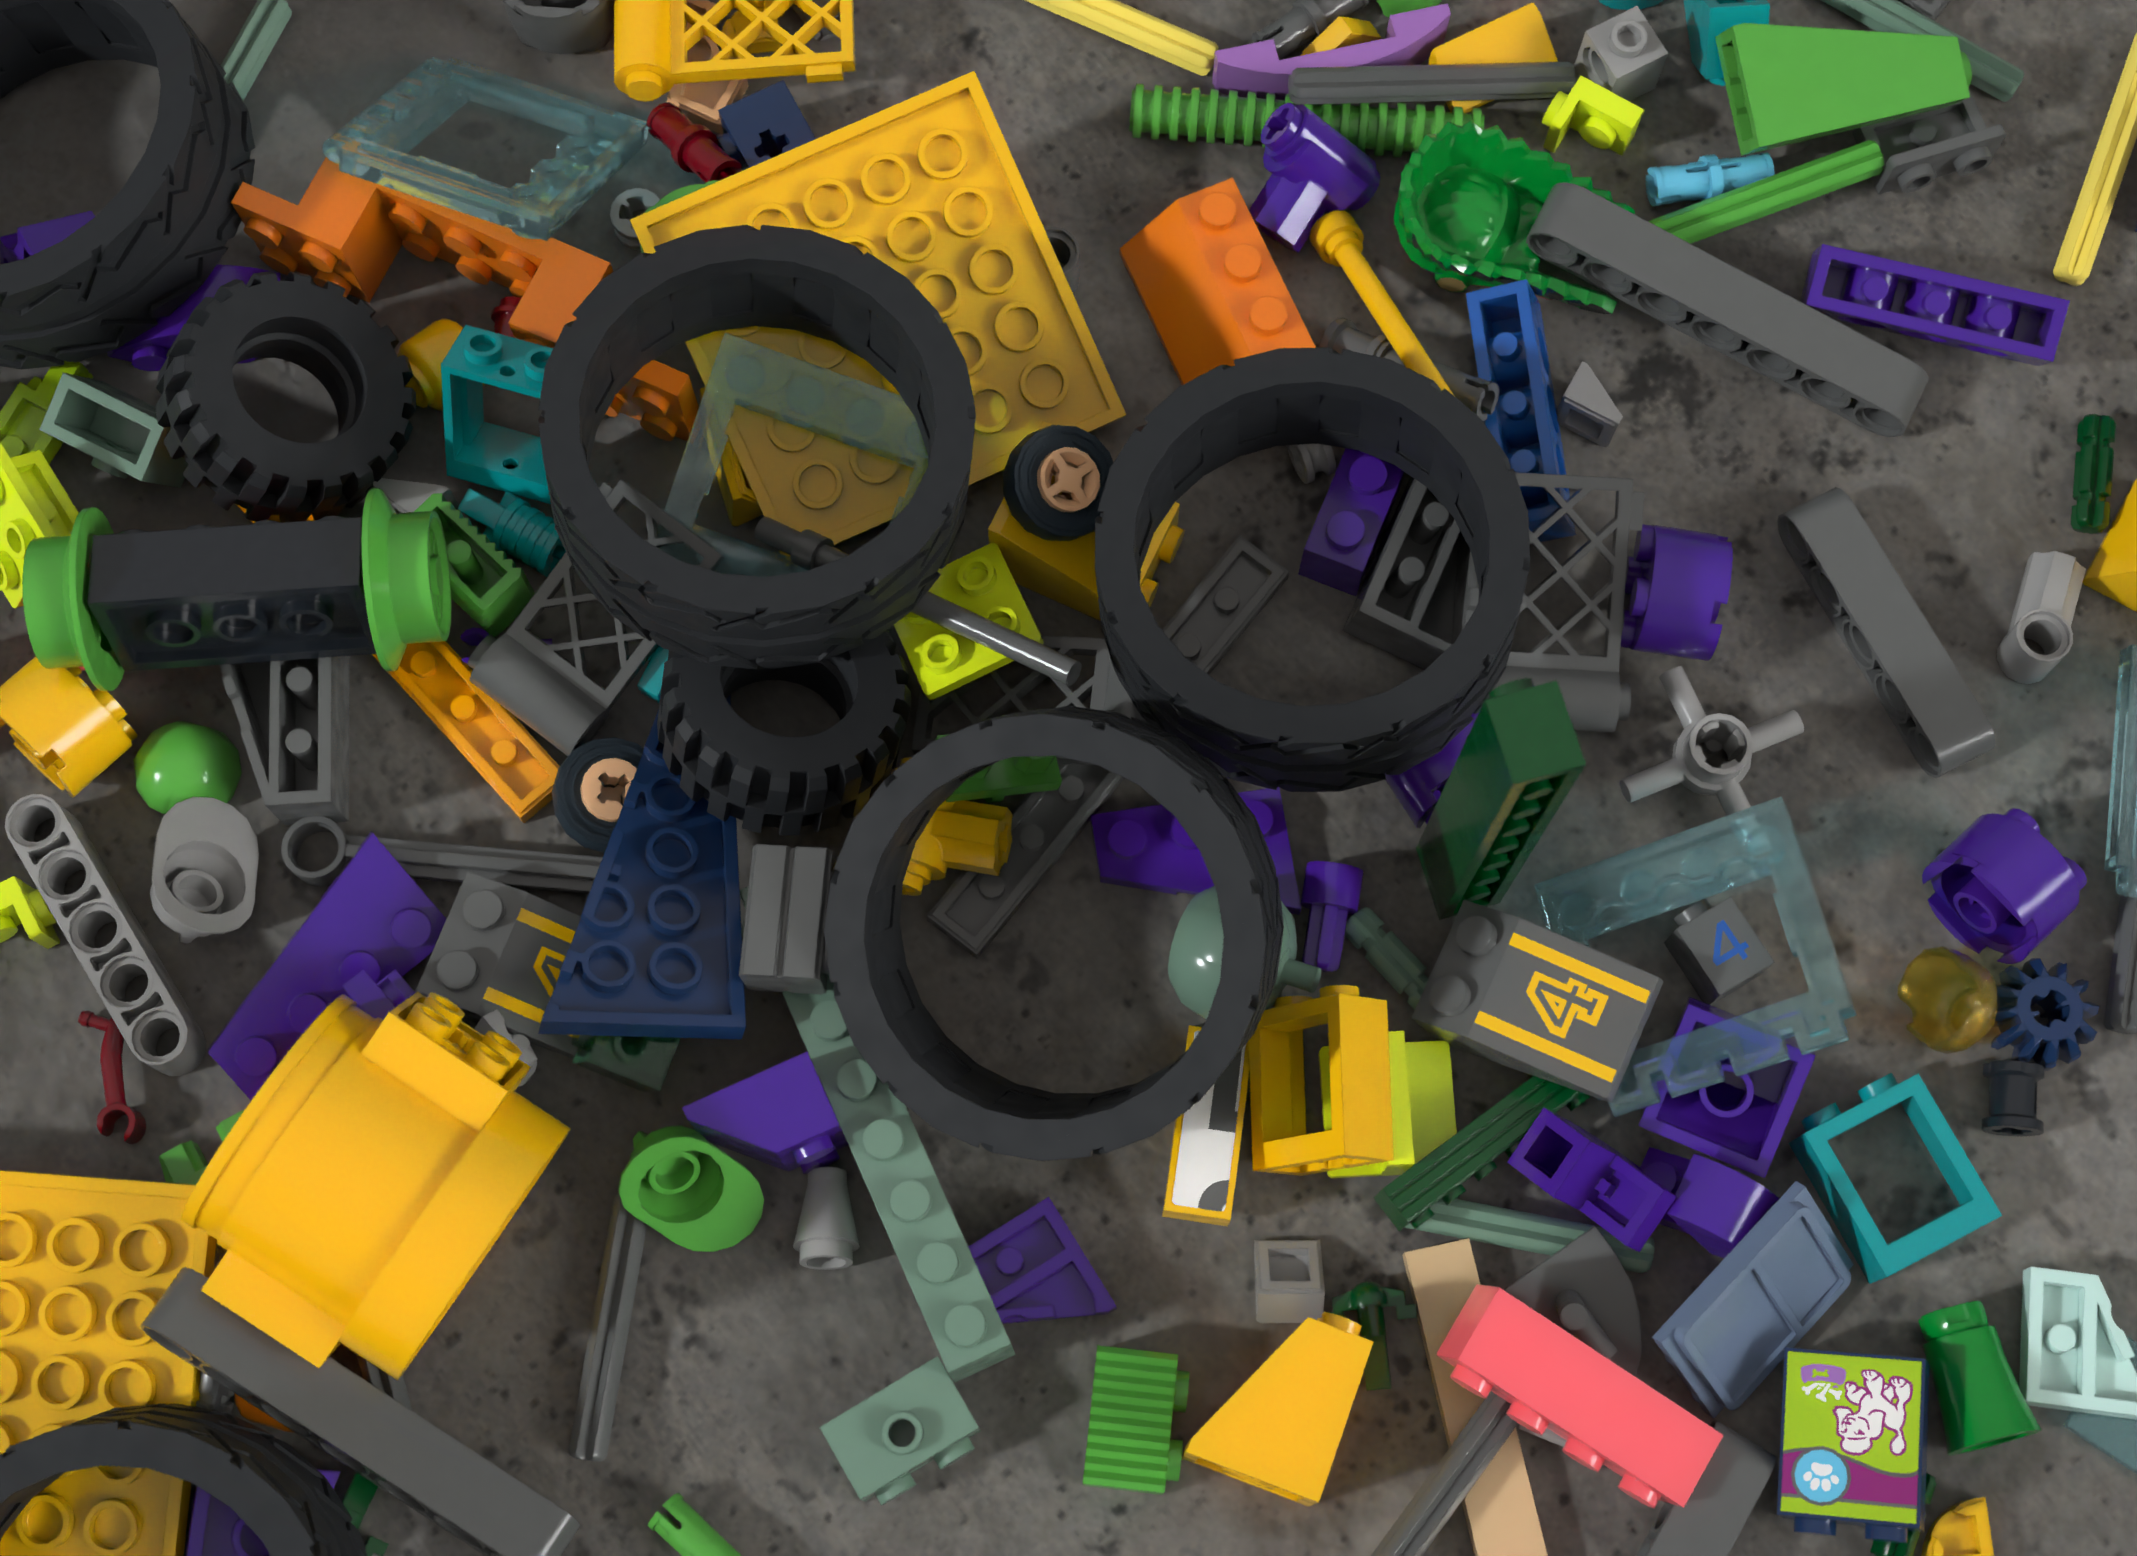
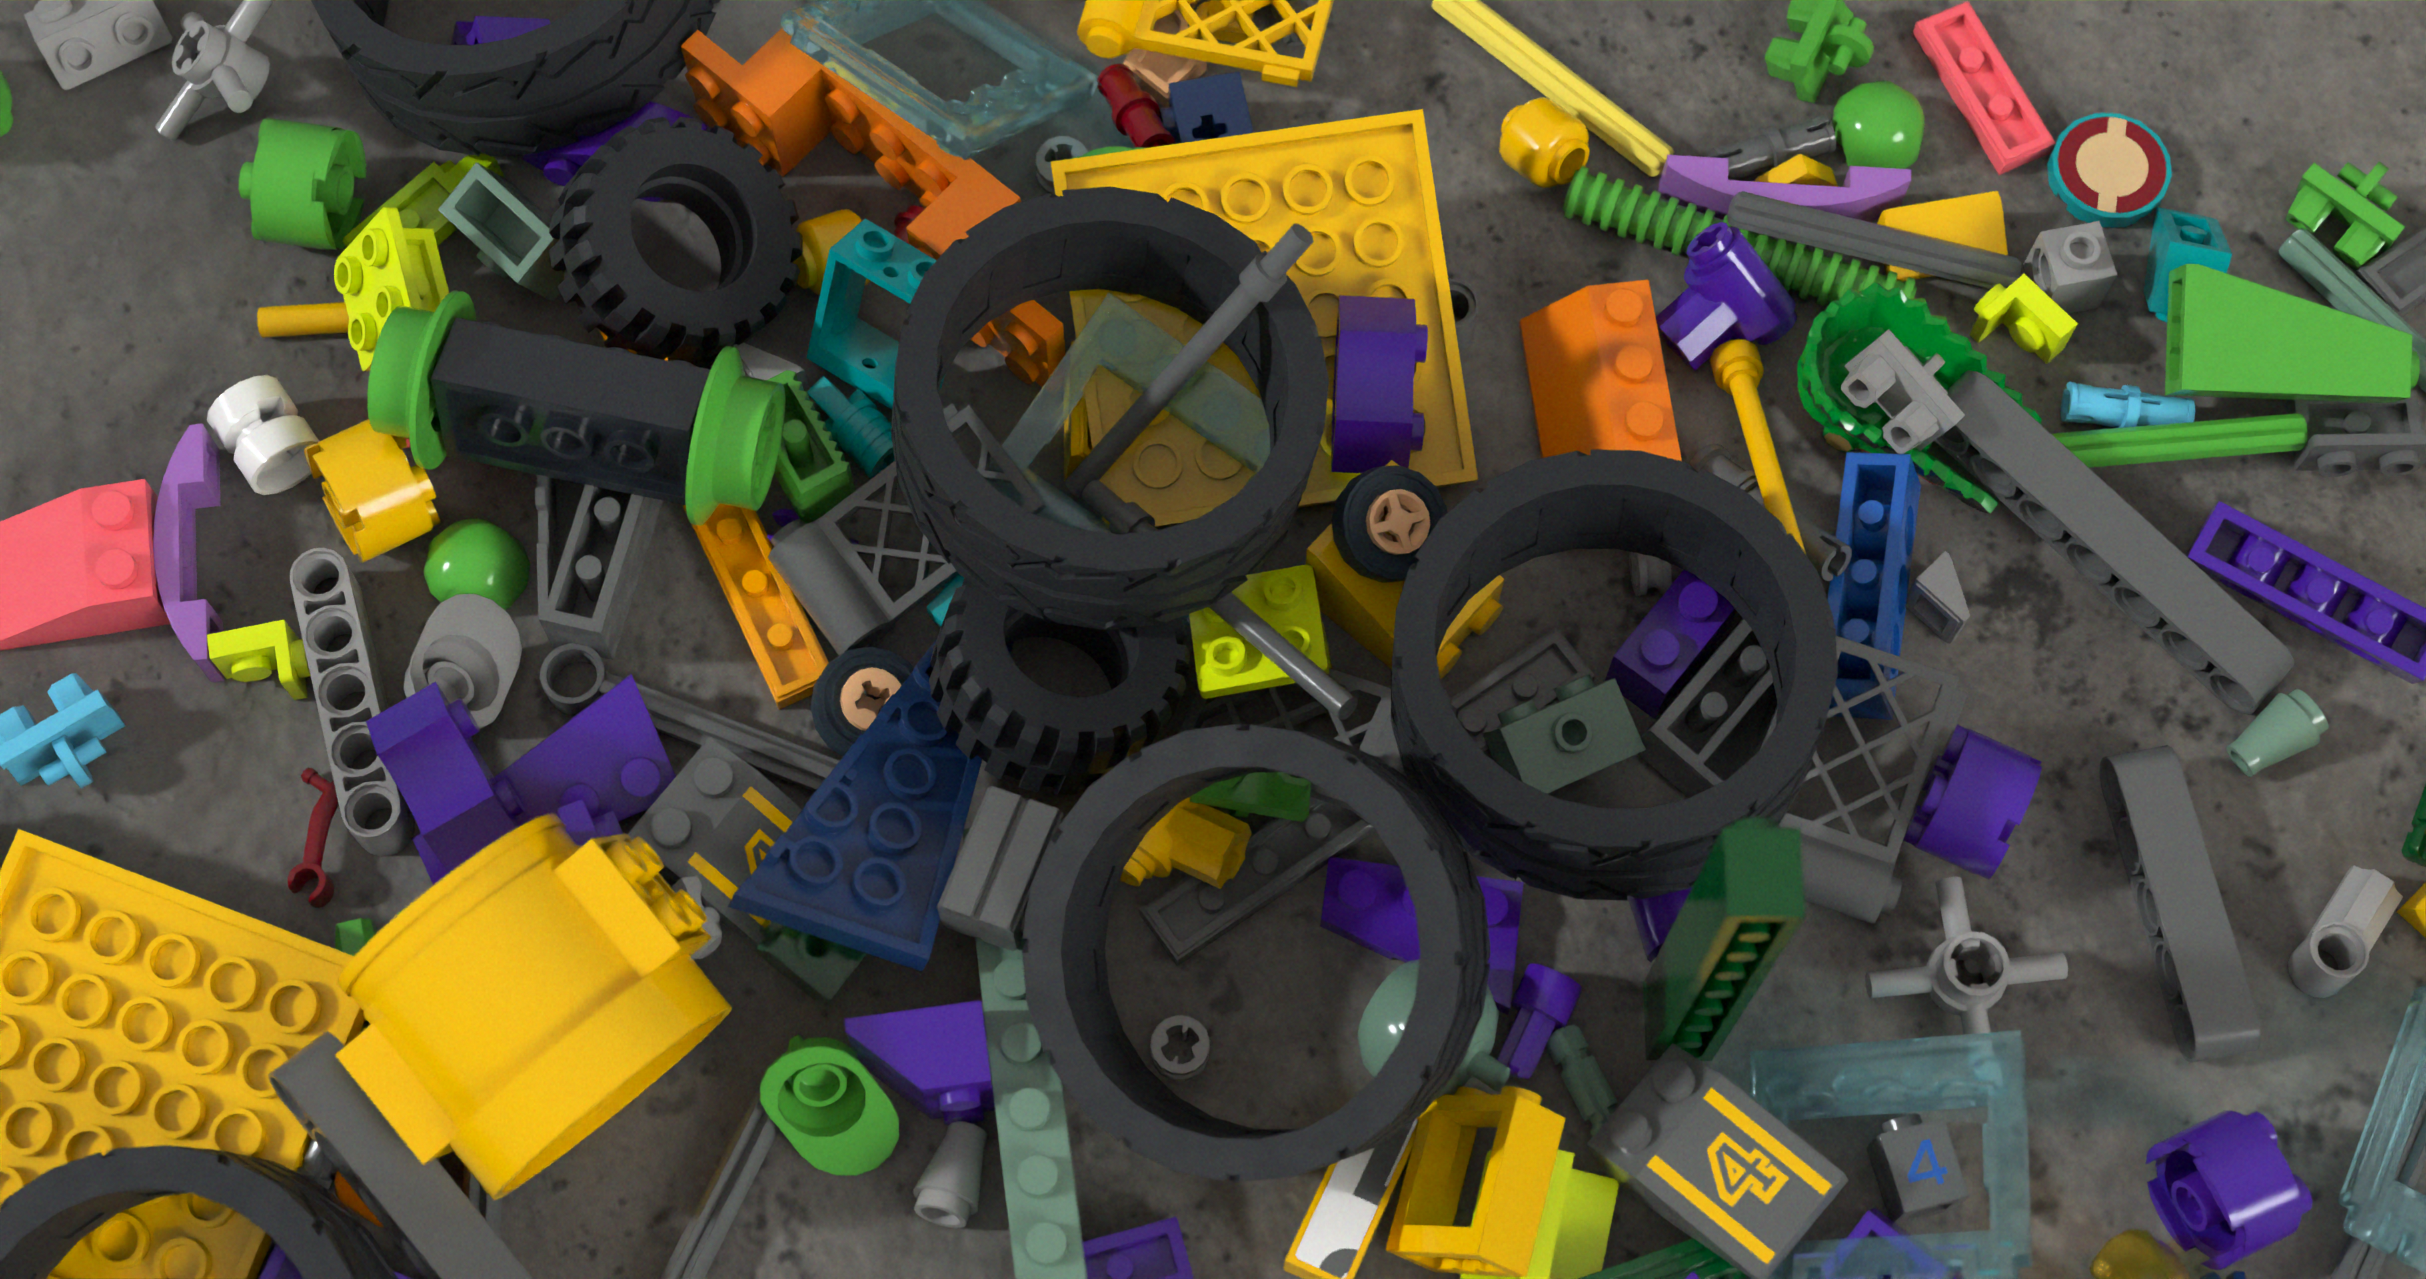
camera: 15 degrees right, 5 degrees down
none -> dark purple brick [366,682,525,873]
none -> dark grey bar [1065,224,1314,497]
none -> light grey bush [1150,1015,1210,1081]
none -> dark purple brick [1331,295,1428,473]
none -> sand green brick [1483,674,1646,794]
none -> yellow head [1499,97,1590,188]
none -> light grey hips [1841,329,1965,454]
none -> sand green cone [2226,689,2329,777]

